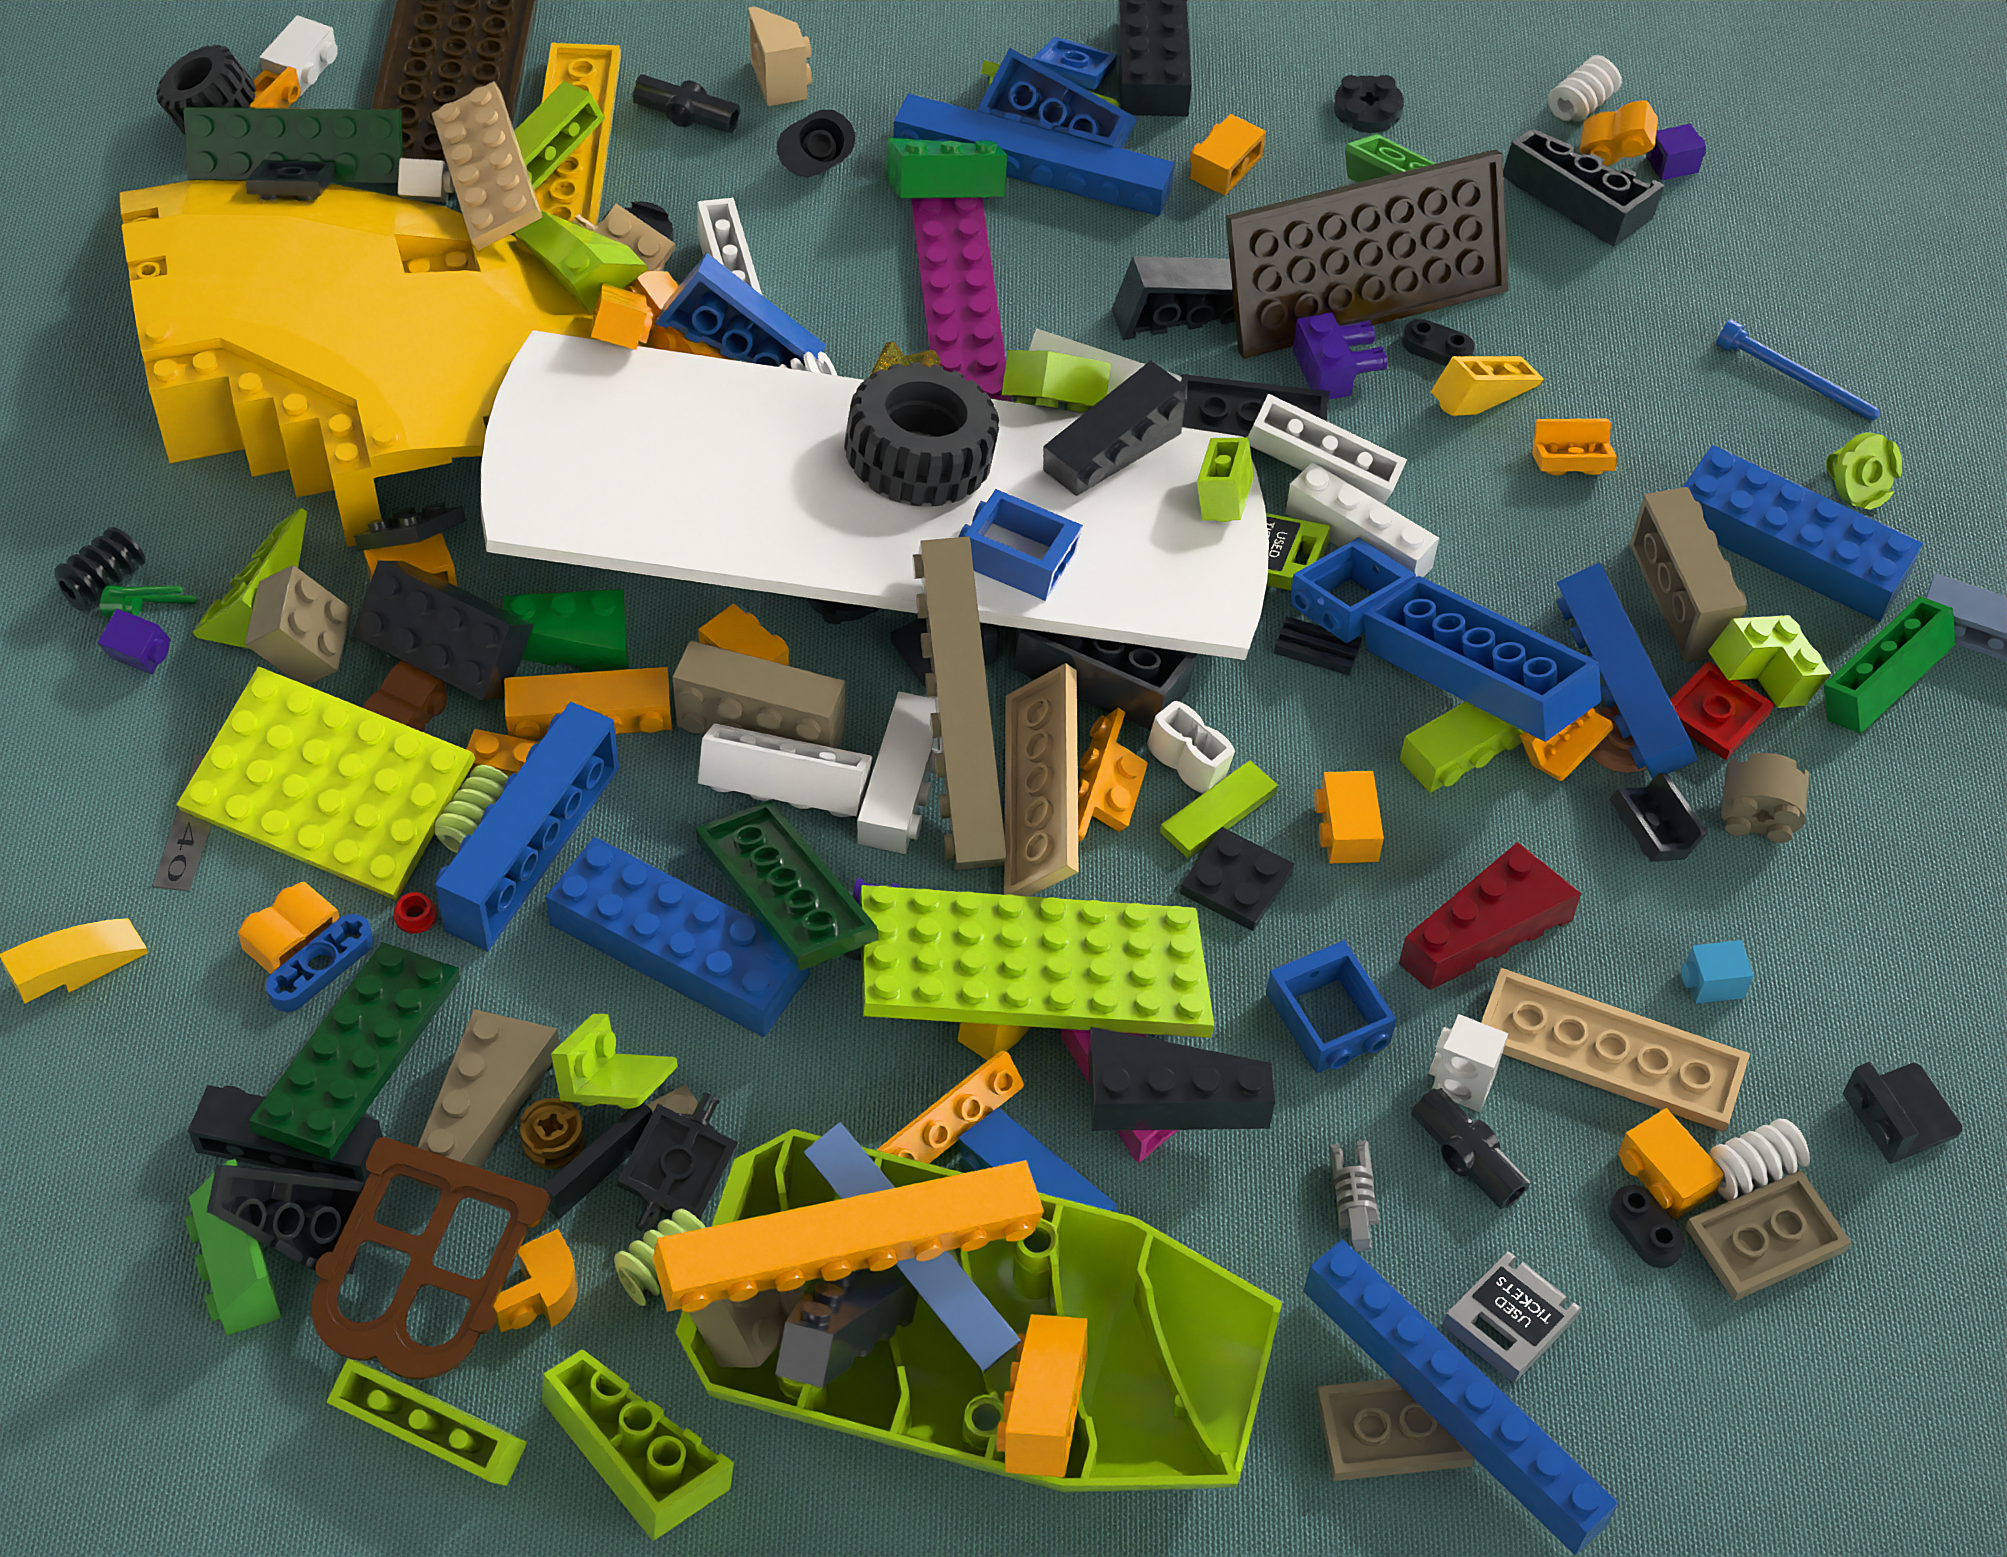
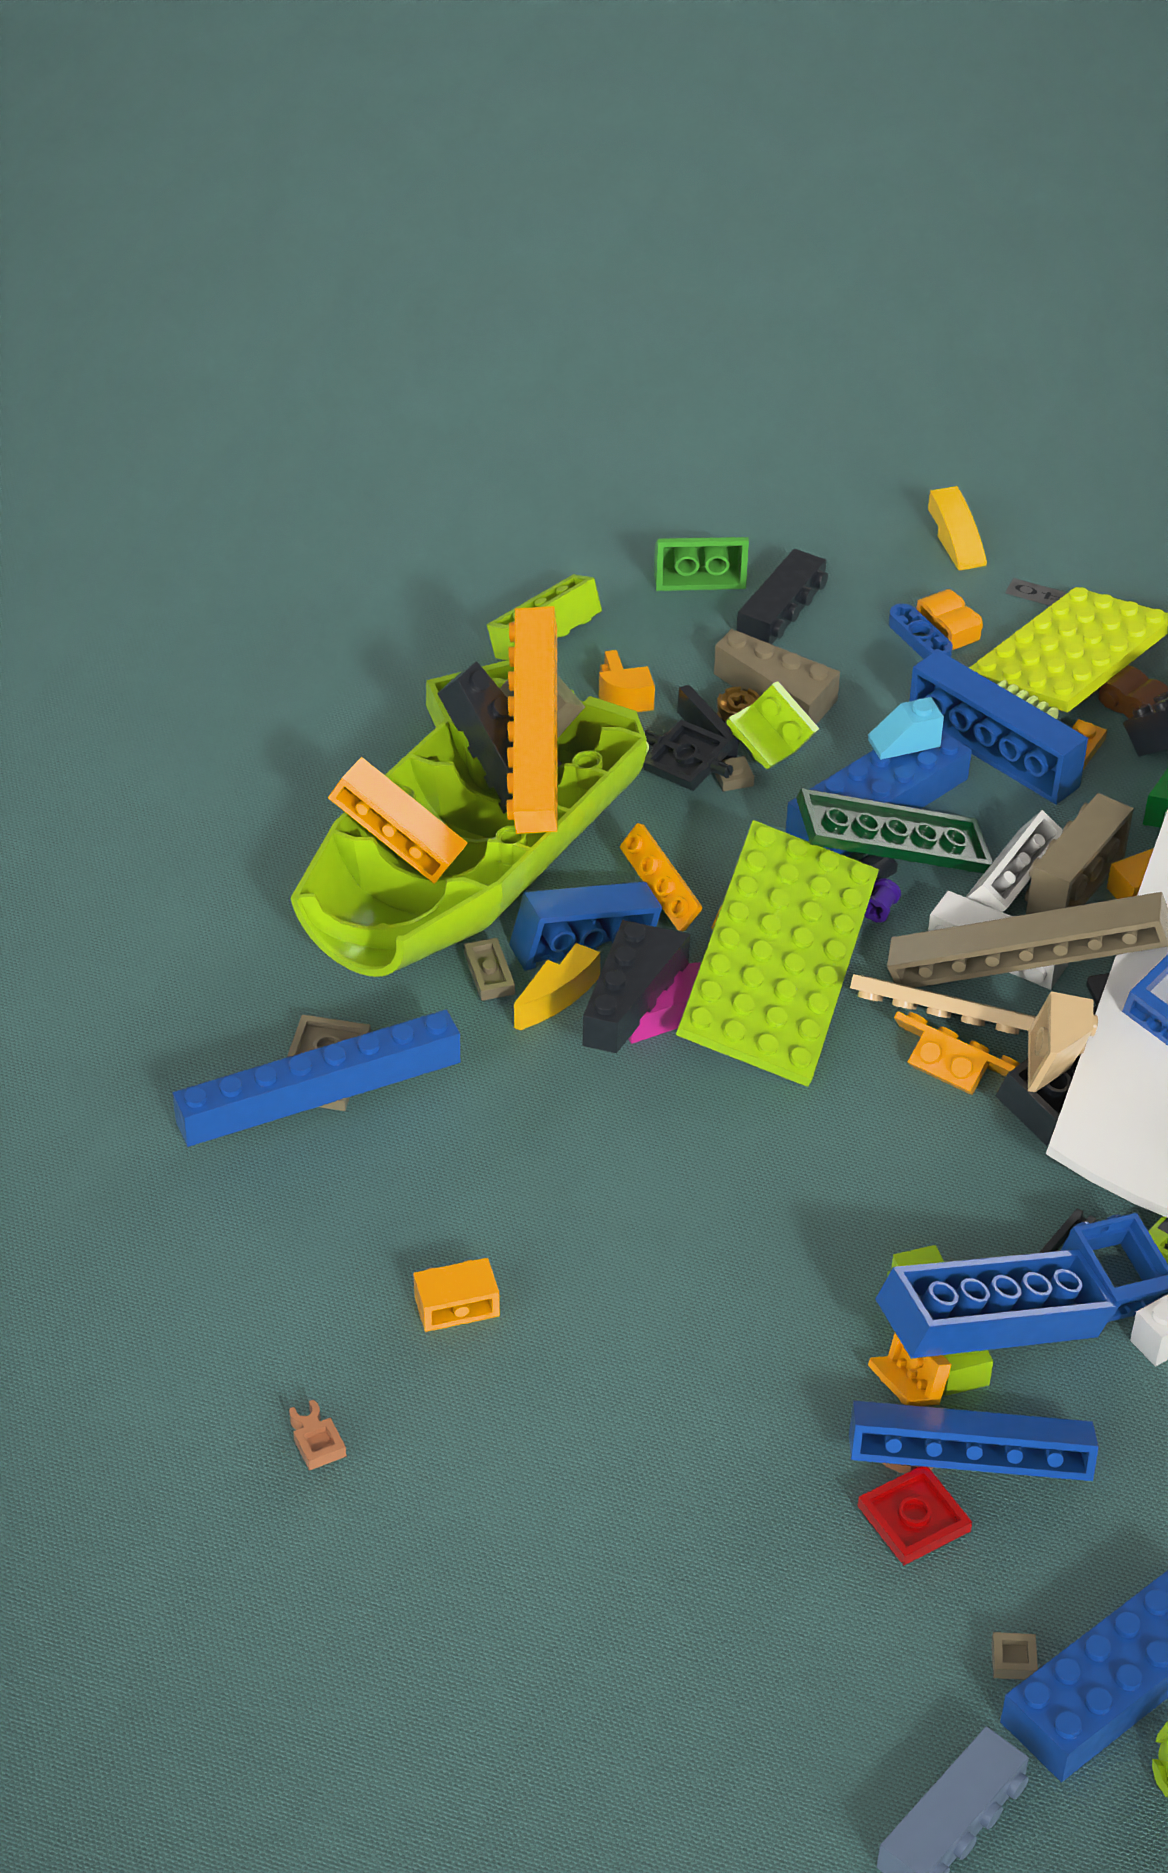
camera: 110 degrees right, 10 degrees down
black wedge [206,1165,366,1274] -> none
dark green plate [249,942,460,1160] -> none
reddish brown window [311,1137,550,1380] -> none
light orange brick [504,667,672,741] -> none
medium blue tile [804,1122,1021,1373] -> none
white brick [1147,701,1235,794] -> none
lime tile [1160,760,1278,859] -> none
black plate [1180,827,1295,931] -> none
blue window [1266,940,1397,1074] -> none
light orange brick [1314,771,1384,864] -> none
light grey hinge [1329,1140,1379,1252] -> none
dark red wedge [1399,842,1581,990] -> none
black piece [1411,1088,1531,1209] -> none
white brick [1429,1014,1508,1112] -> none
light grey container [1442,1251,1582,1383] -> none
tan plate [1481,968,1750,1132] -> none
black bracket [1609,772,1707,862] -> none
black plate [1609,1185,1685,1268] -> none
dark tan brick [1629,487,1747,662] -> none
dark azure brick [1681,940,1754,1004] -> none
dark tan plate [1685,1170,1851,1301] -> none
lime brick [1708,615,1831,708] -> none
white piece [1709,1118,1810,1201] -> none
dark tan brick [1721,753,1810,843] -> none
green brick [1823,596,1956,734] -> none
black bracket [1842,1062,1963,1164] -> none
none -> nougat plate [289,1400,347,1471]
none -> yellow slope [514,943,600,1030]
none -> medium azure slope [868,697,944,760]
none -> dark tan plate [991,1632,1038,1680]
none -> tan slope [1028,991,1098,1092]

